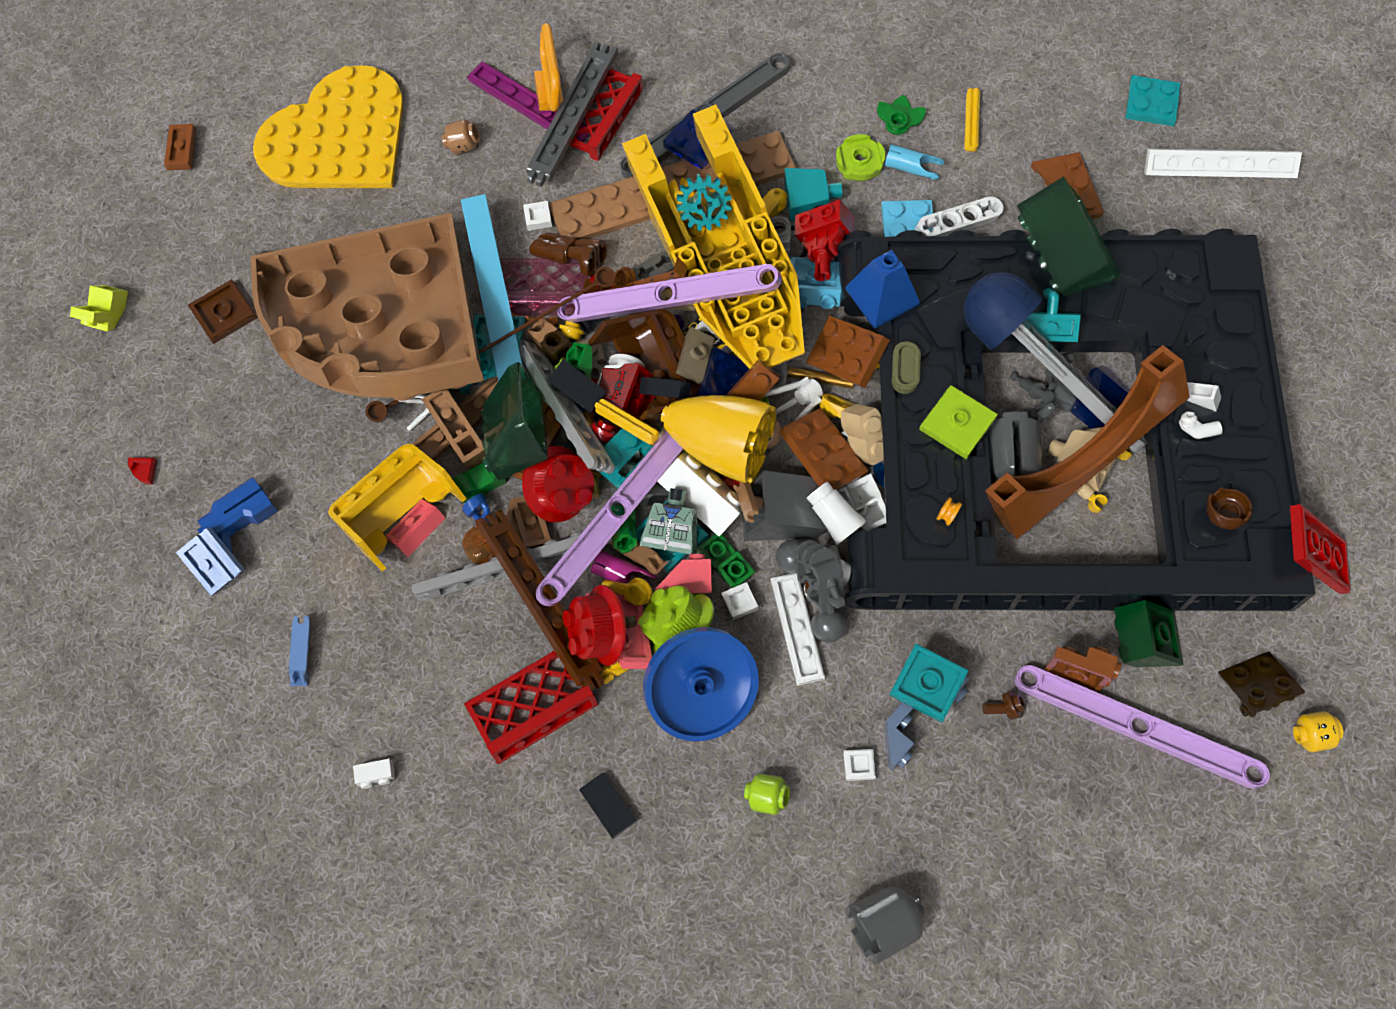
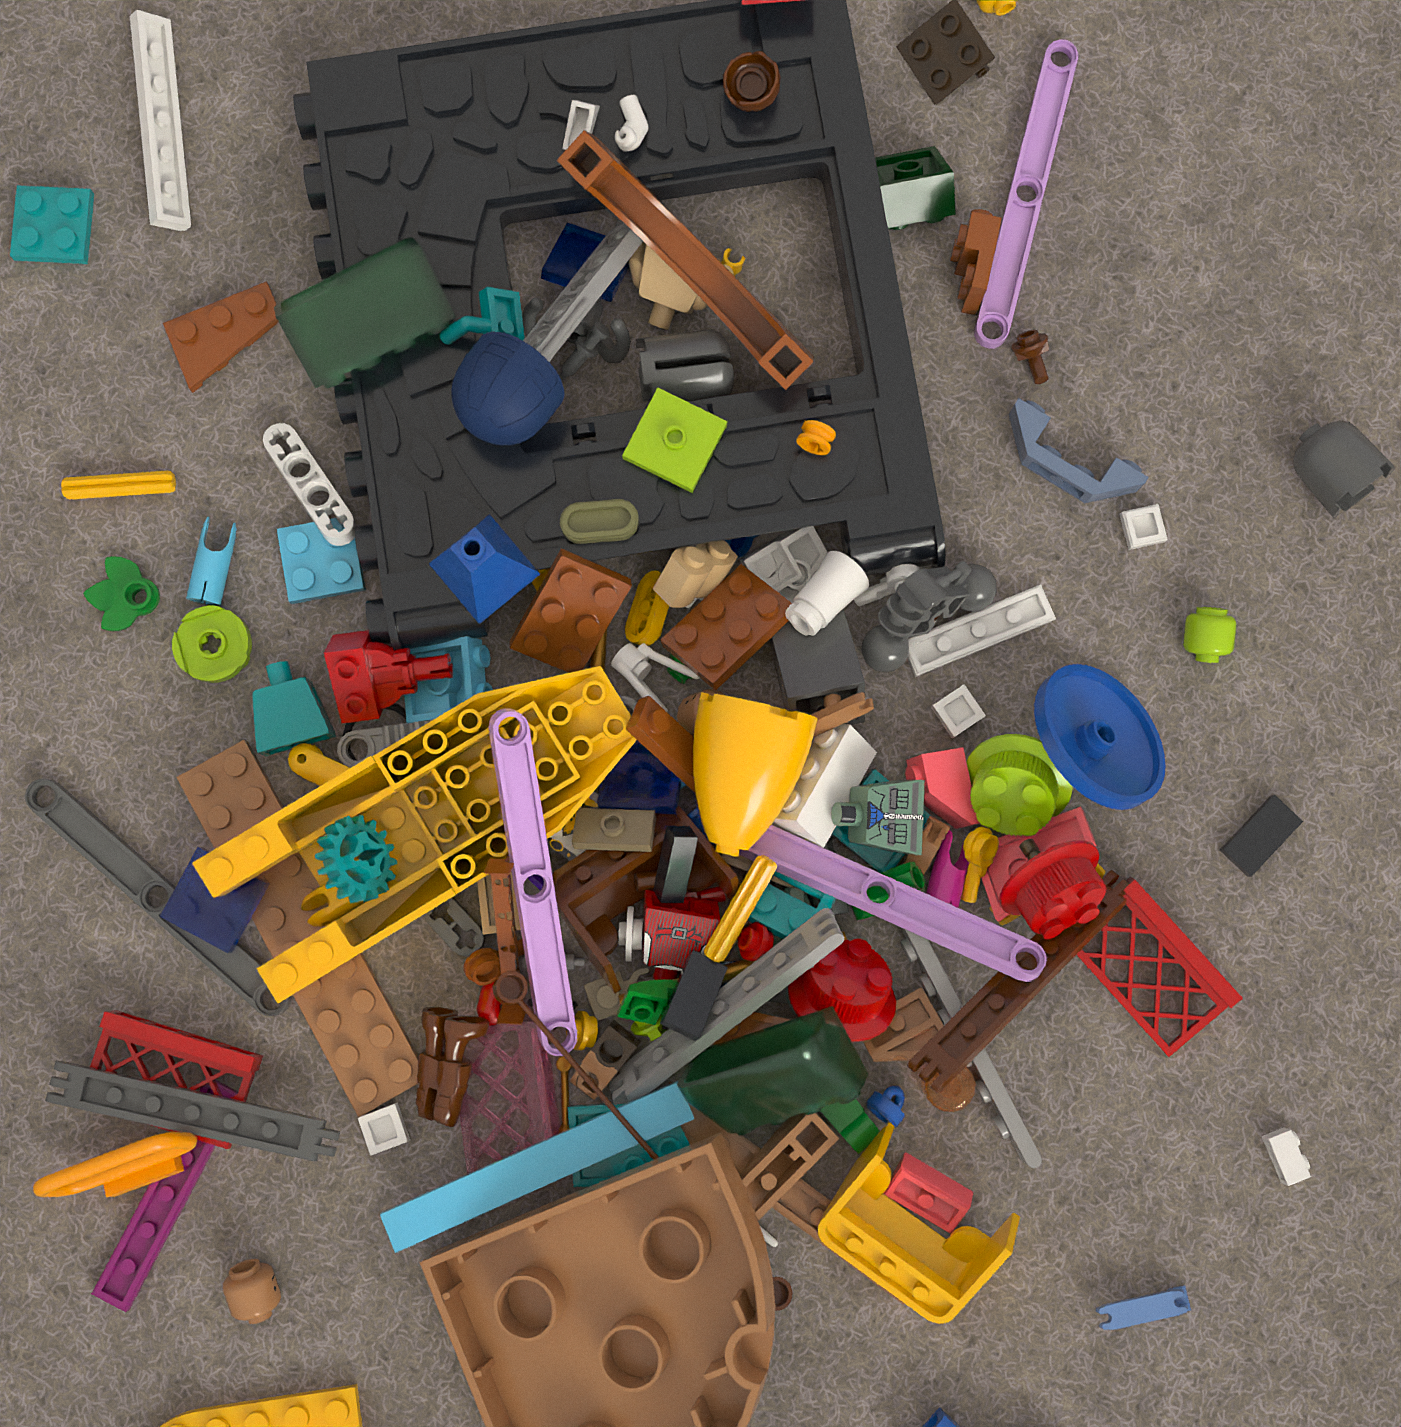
camera: 105 degrees left, 15 degrees up
green slope [697,534,755,588] -> none
teal plate [889,643,969,723] -> none

